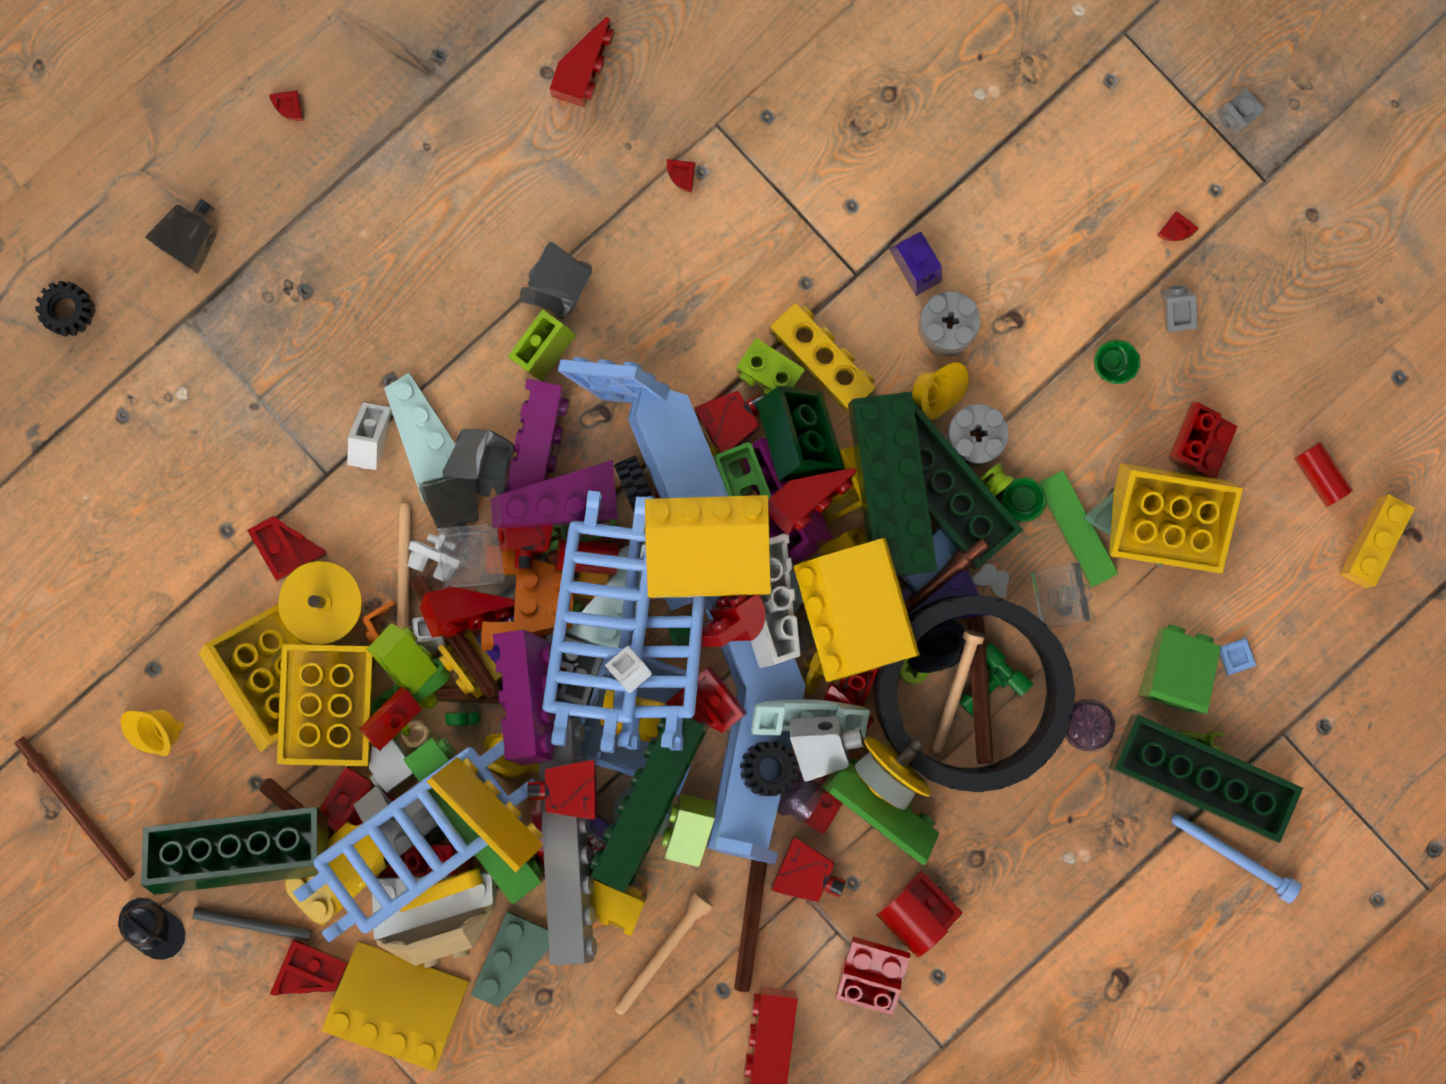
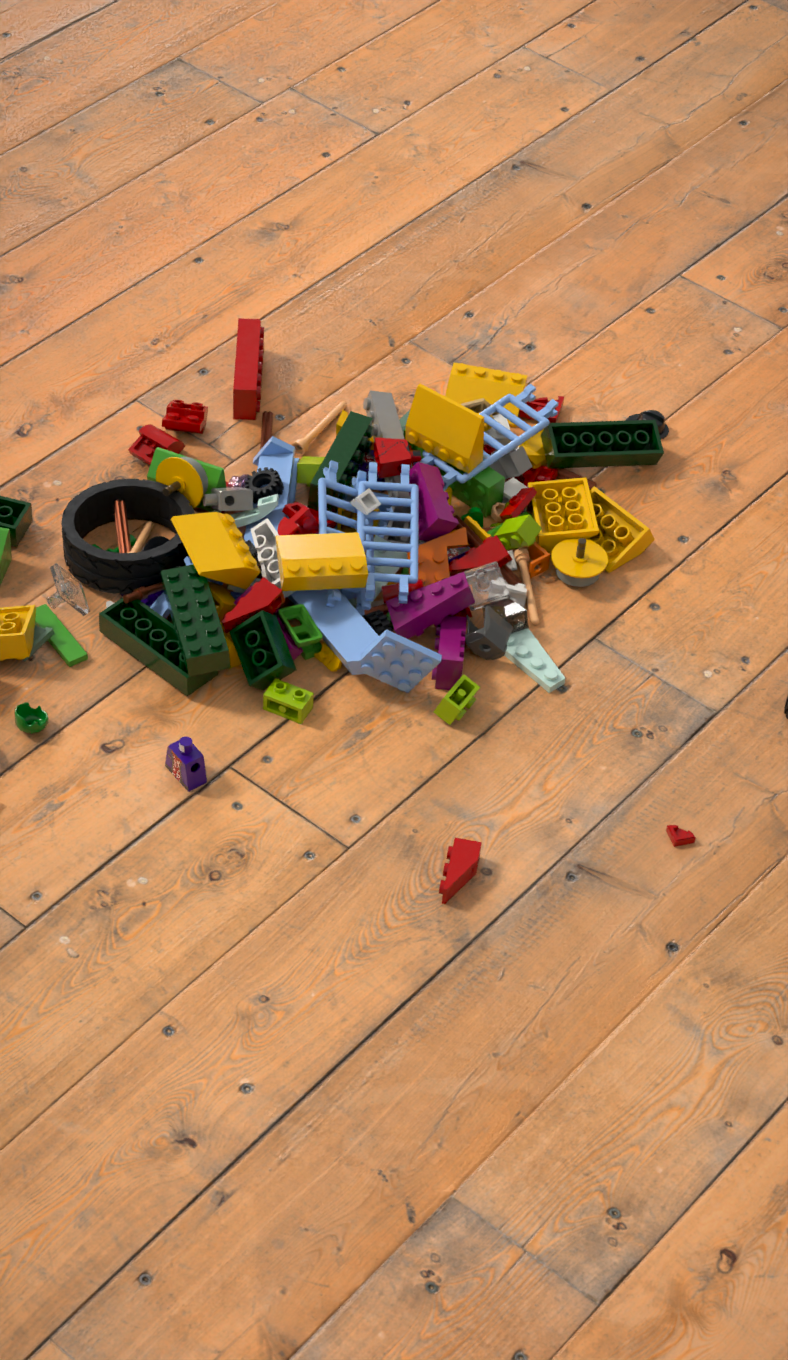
camera: 170 degrees right, 40 degrees down
copper bar [14,736,135,882] -> none
yellow piece [120,709,185,756] -> none
clear smoke torso [145,199,217,274] -> none
red wing [247,516,327,582] -> none
white slope [347,402,391,470] -> none
dark grey piece [520,242,592,319] -> none
red tile [667,159,696,193] -> none
red torso [694,391,763,453] -> none
yellow brick [769,303,876,415] -> none
red torso [771,836,846,902] -> none
yellow piece [912,362,969,420] -> none
light grey brick [918,292,980,356] -> none
light grey brick [946,404,1008,467] -> none
lime wheel [980,462,1014,496] -> none
green hair [1002,477,1047,522] -> none
piece [1065,699,1116,752] -> none

